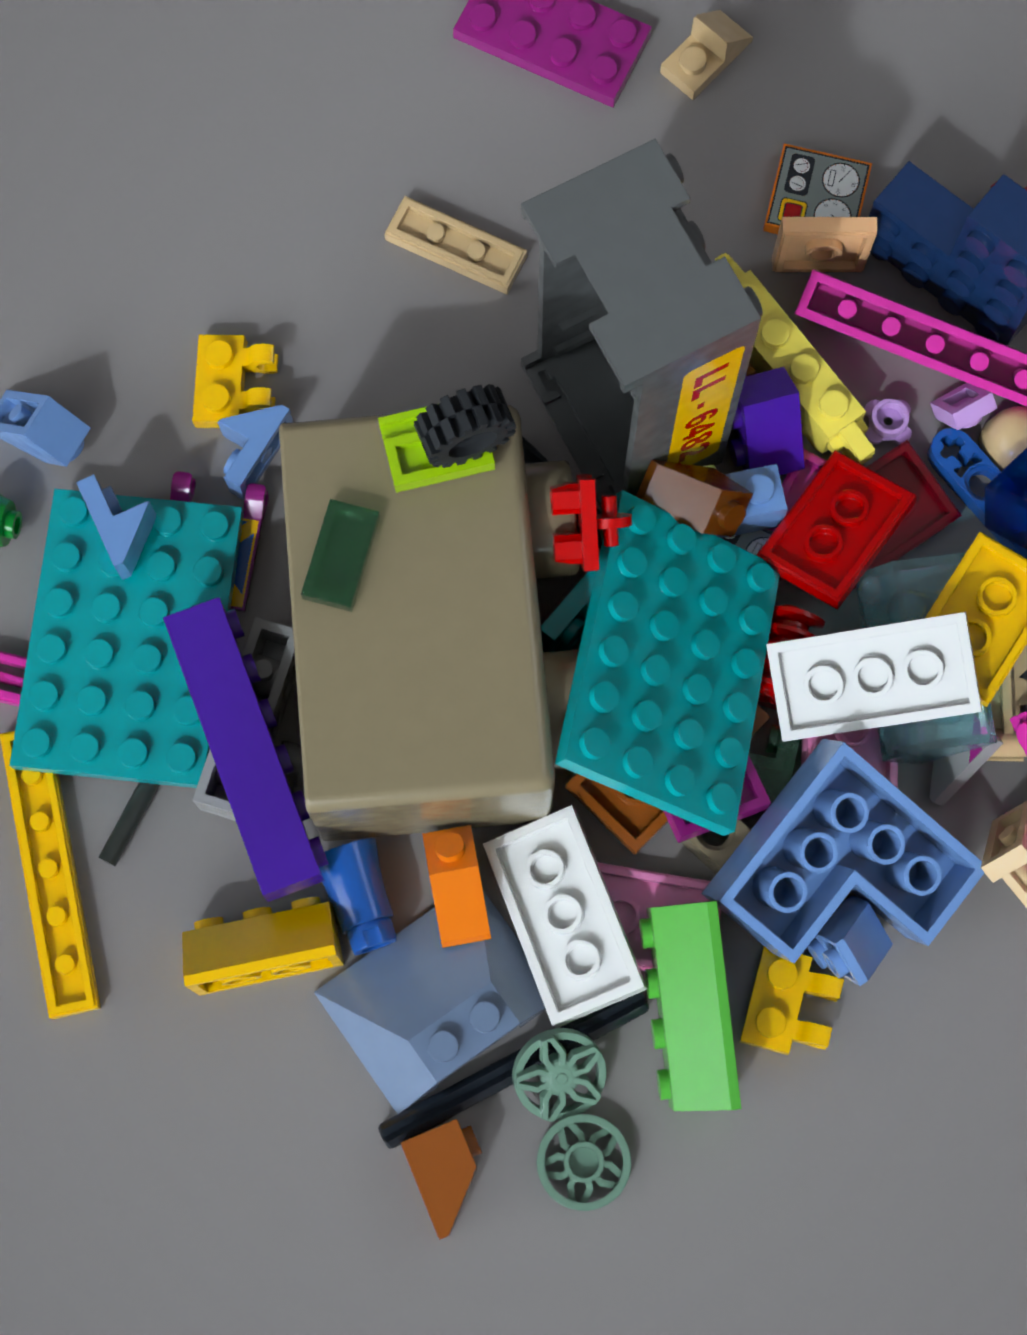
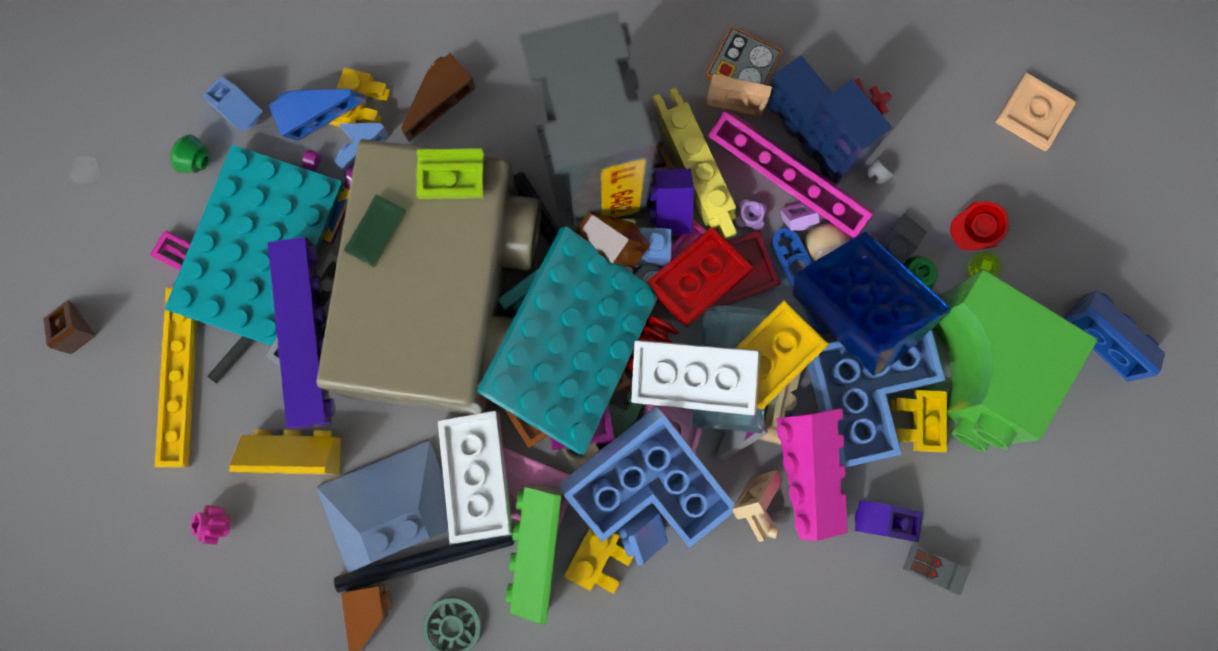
camera: 10 degrees right, 5 degrees up
medium blue slope [76,474,156,580] -> none
blue plant [320,838,397,955] -> none
tan tile [384,196,527,295] -> none
black tyre [414,384,517,468] -> none
orange slope [422,825,491,948] -> none
sand green wheel [512,1028,606,1122] -> none
red hips [550,474,632,571] -> none
none -> dark pink gear [191,505,231,544]
none -> blue slope [269,89,367,141]
none -> reddish brown slope [401,53,476,142]

